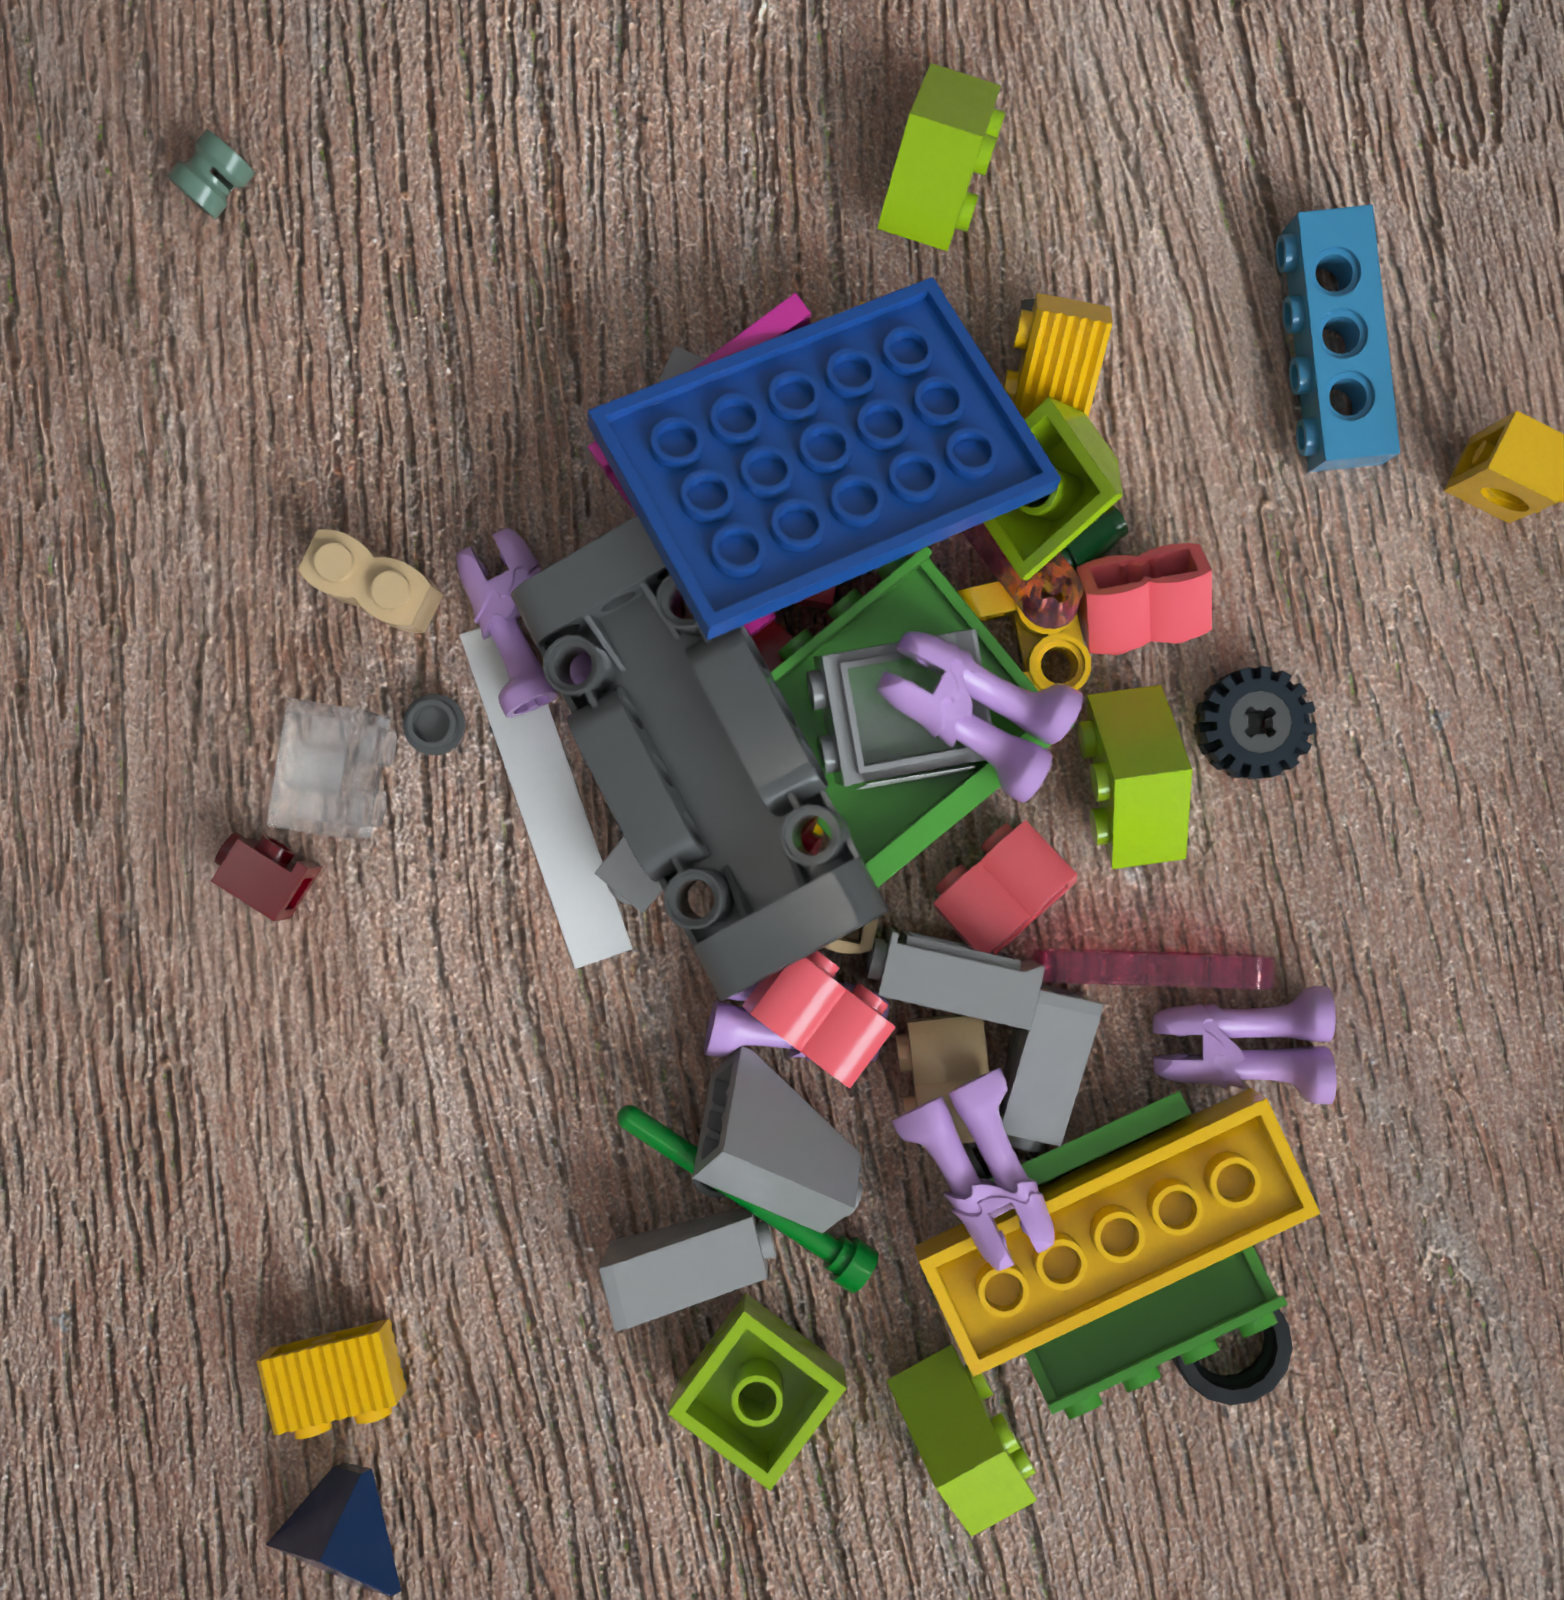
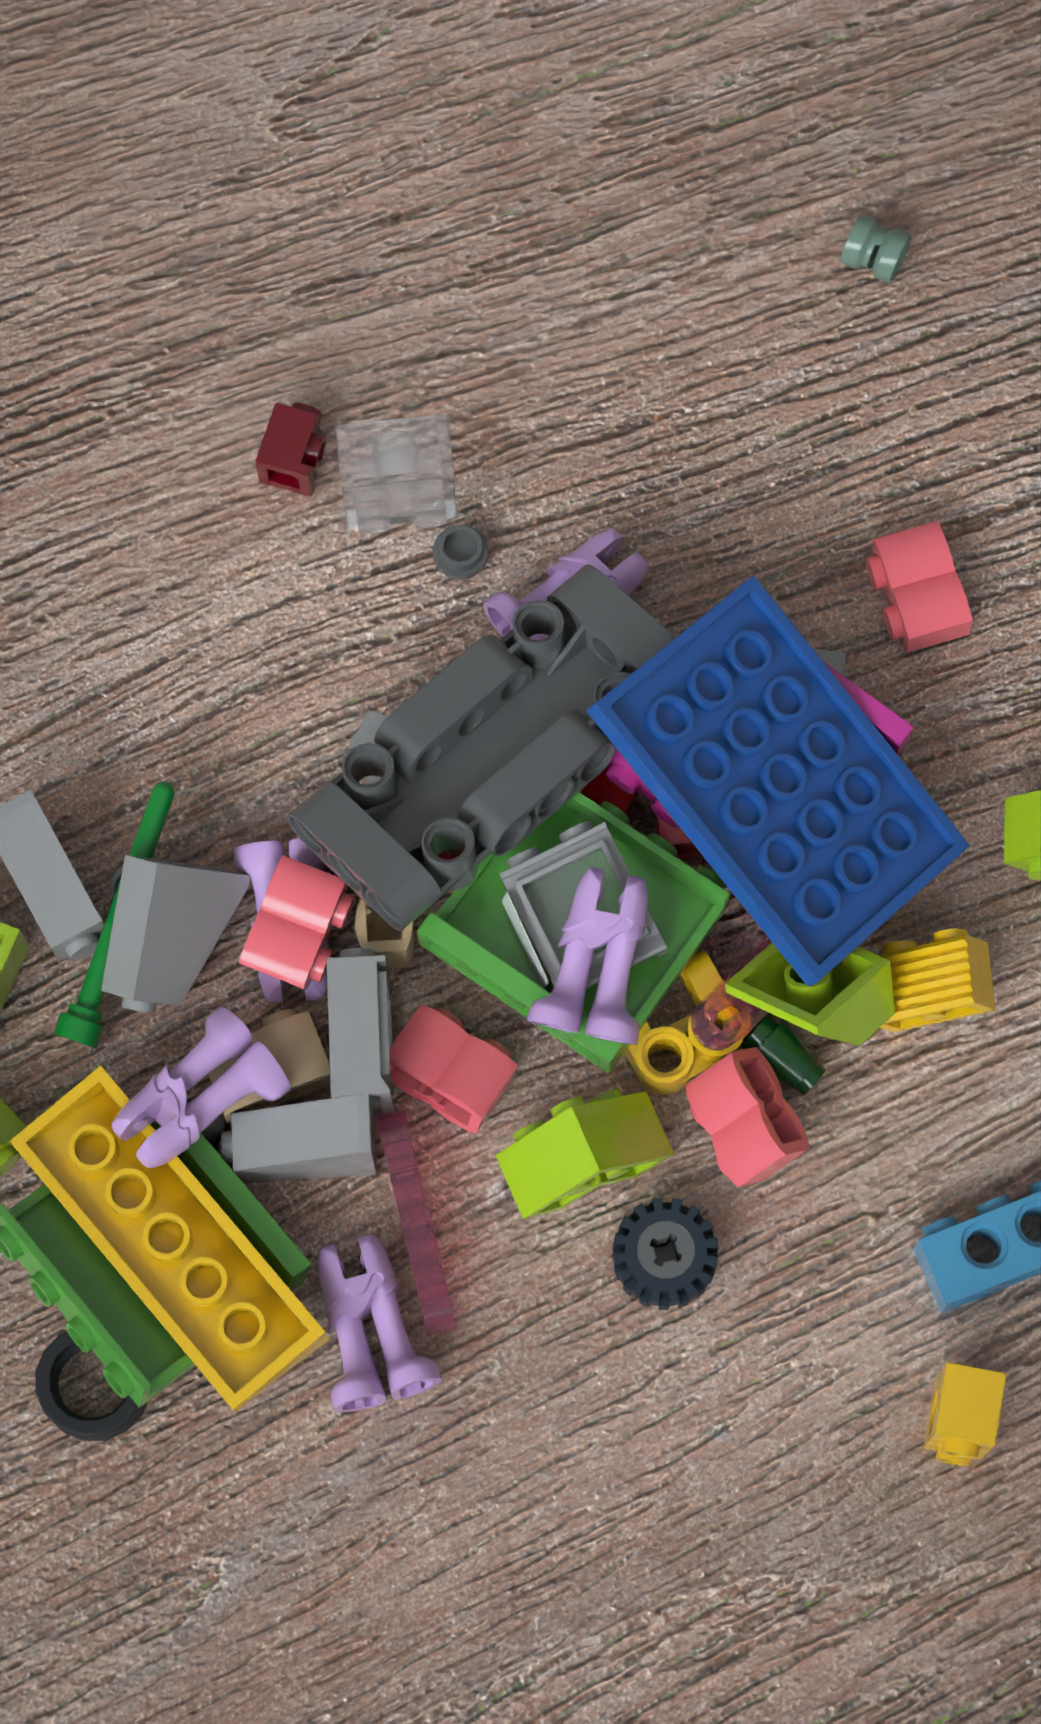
camera: 75 degrees right, 15 degrees down
tan brick [298,529,444,633] -> none
white sticker [460,619,633,969] -> none
none -> coral brick [866,521,973,653]

